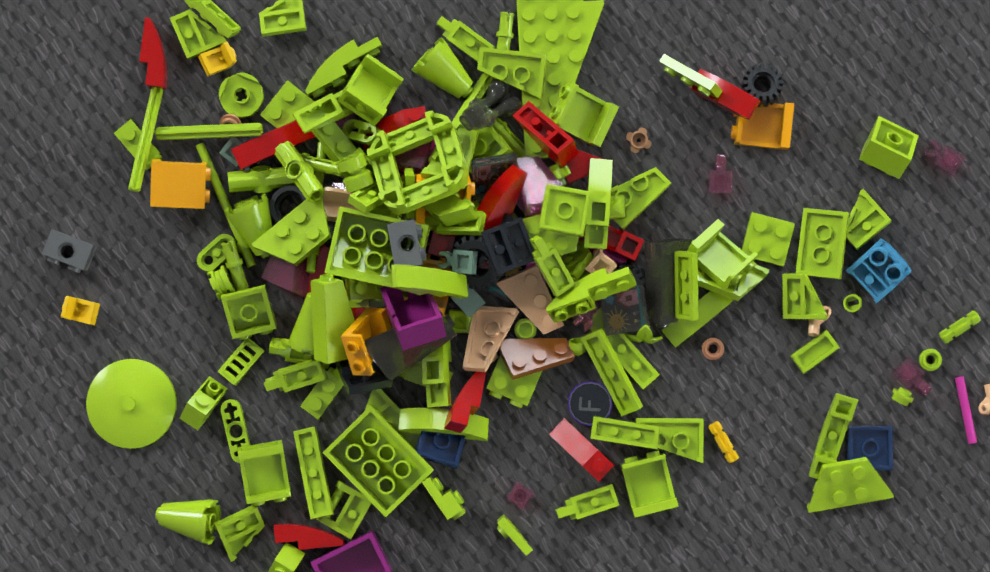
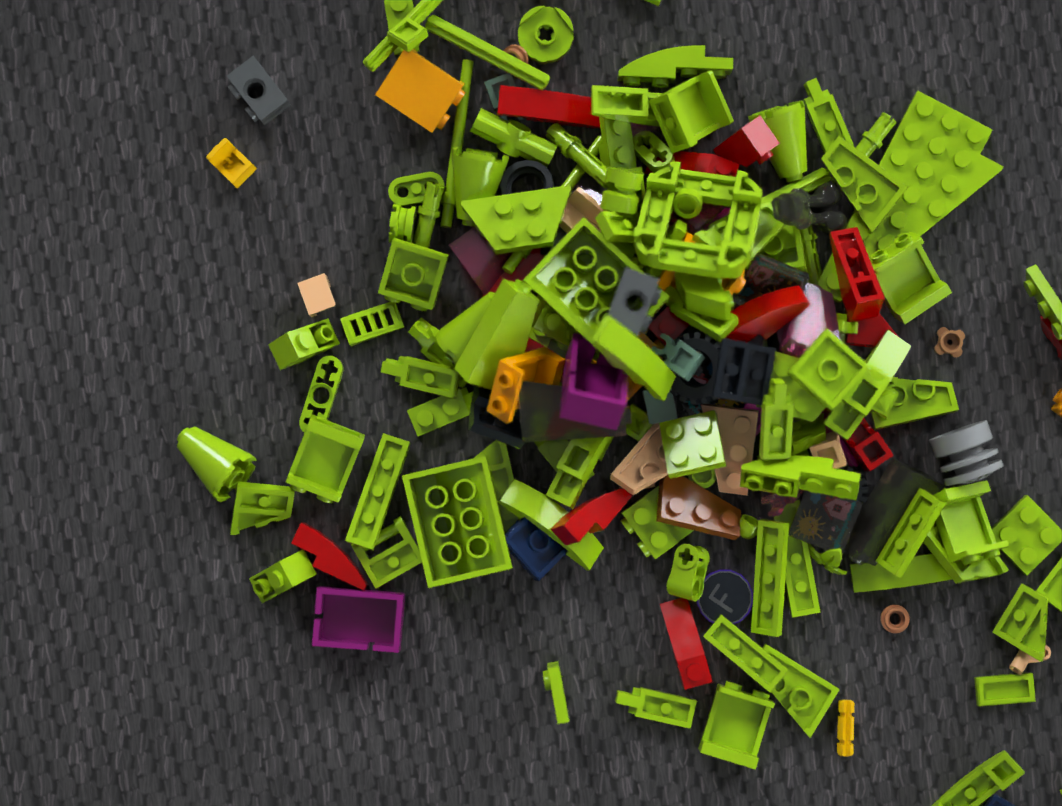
camera: 30 degrees right, 0 degrees up
lime dish [86,359,177,449] -> none
lime wing [260,80,315,128] -> none
lime piece [275,141,325,203] -> none
lime plate [422,475,465,520] -> none
clear pink plate [507,482,533,509] -> none
clear pink plate [709,155,732,194] -> none
none -> light nougat panel [297,273,336,317]
none -> lime tile [387,17,428,52]
none -> lime plate [659,410,726,479]
none -> lime piece [667,544,710,601]
none -> lime tile [673,188,703,219]
none -> red slope [713,115,780,167]
none -> light grey wheel [929,420,1004,486]

